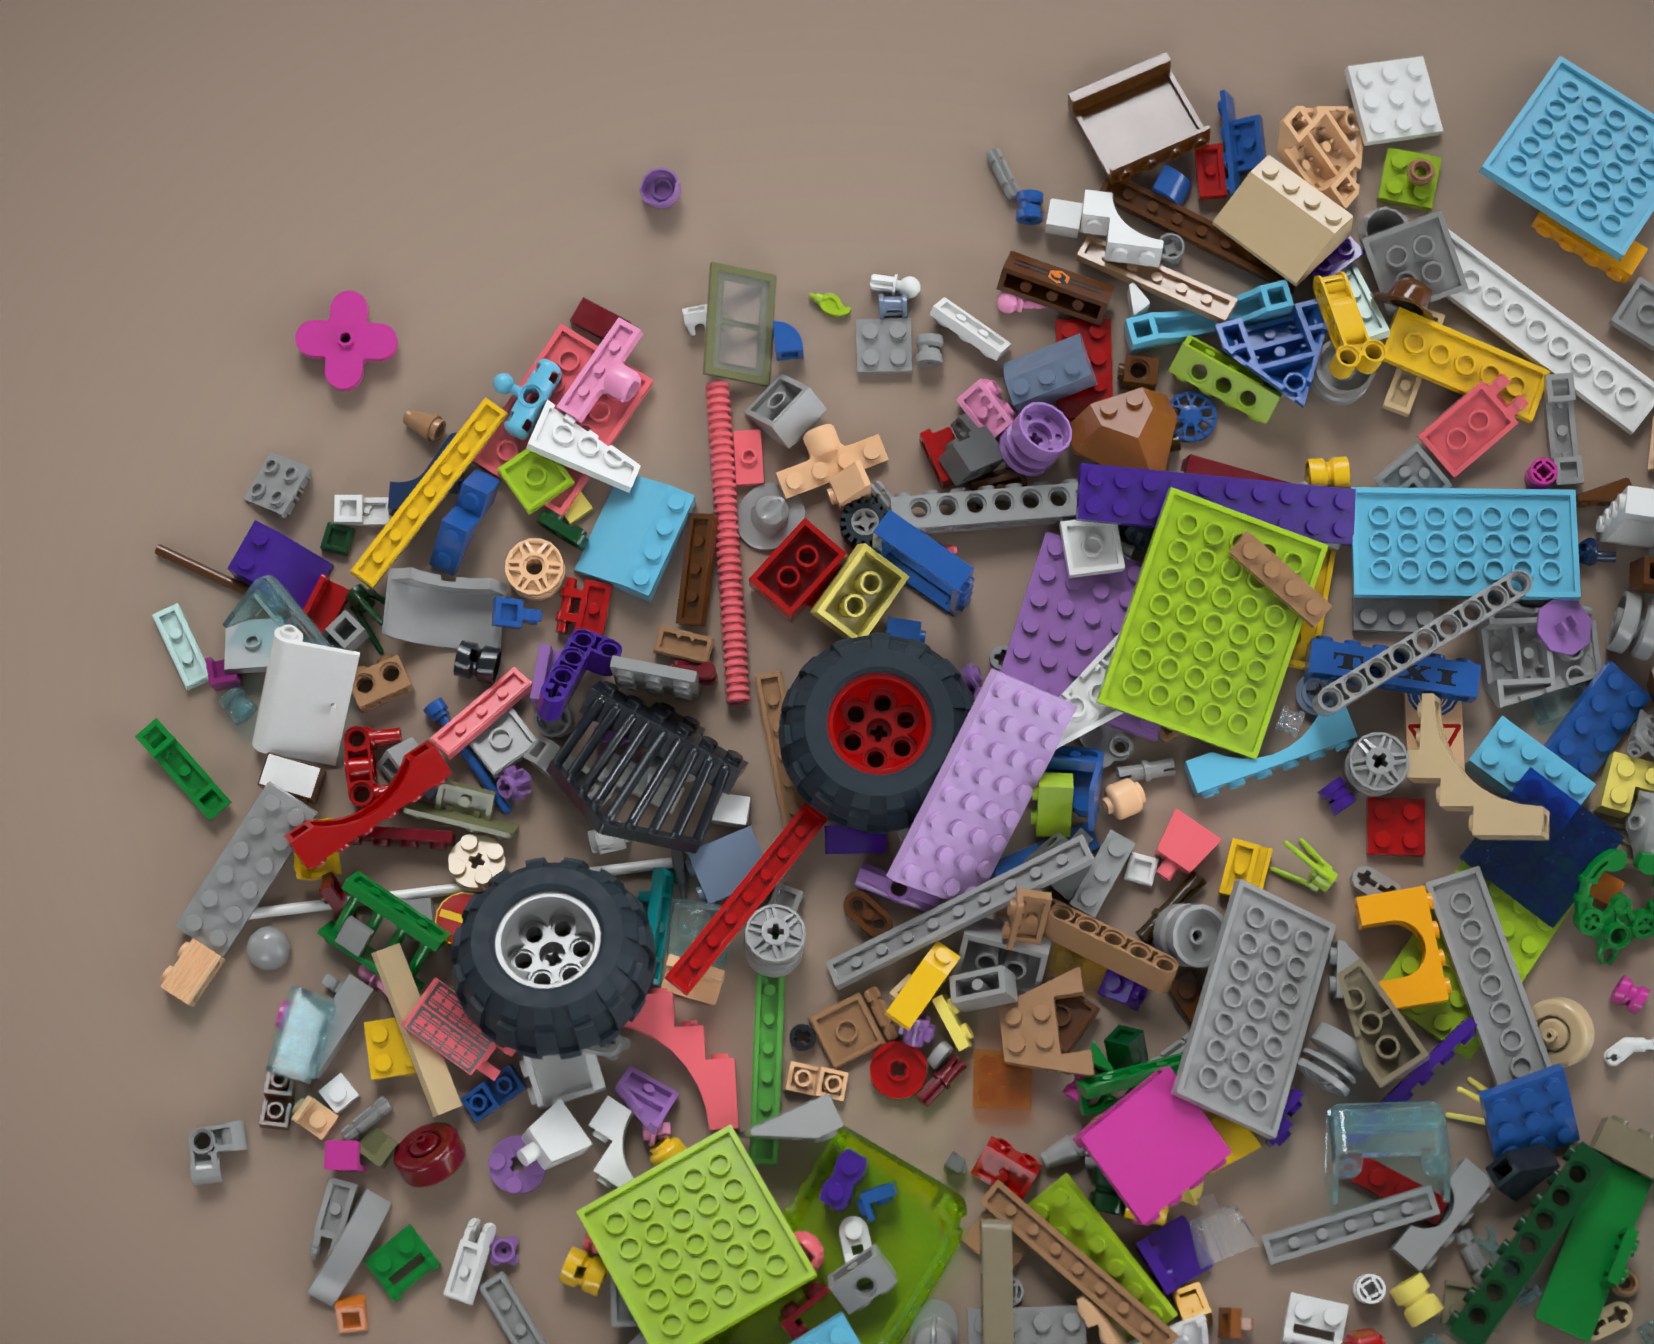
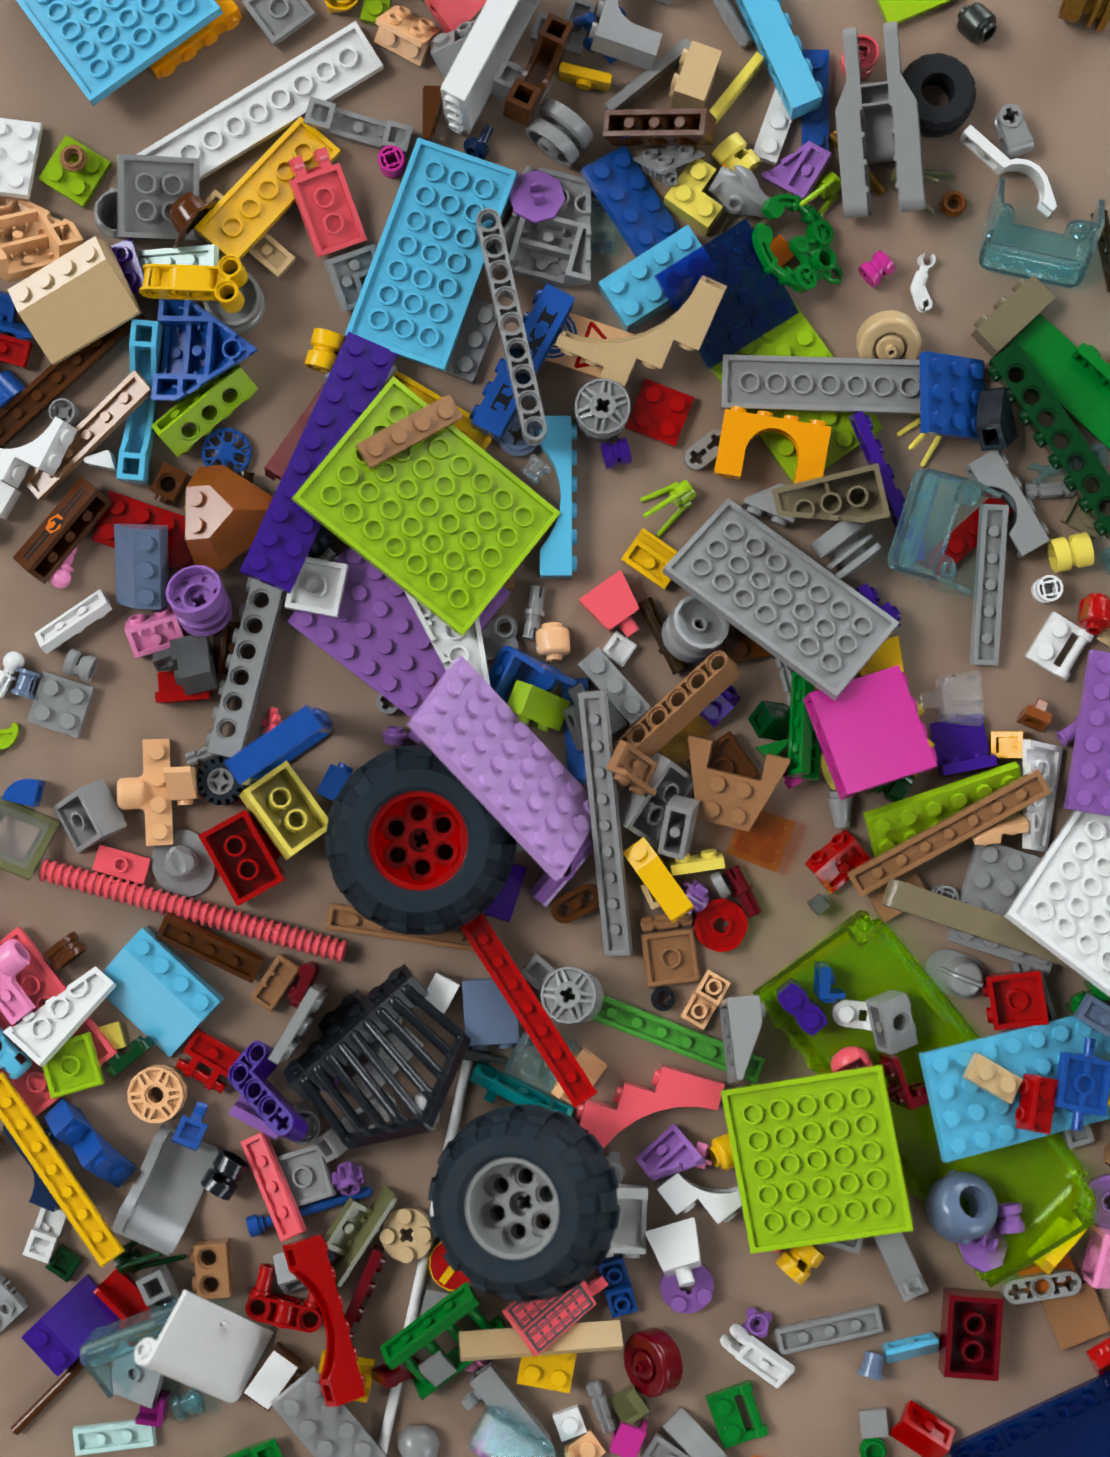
camera: 70 degrees left, 10 degrees up
none -> reddish brown wheel [44,931,87,971]

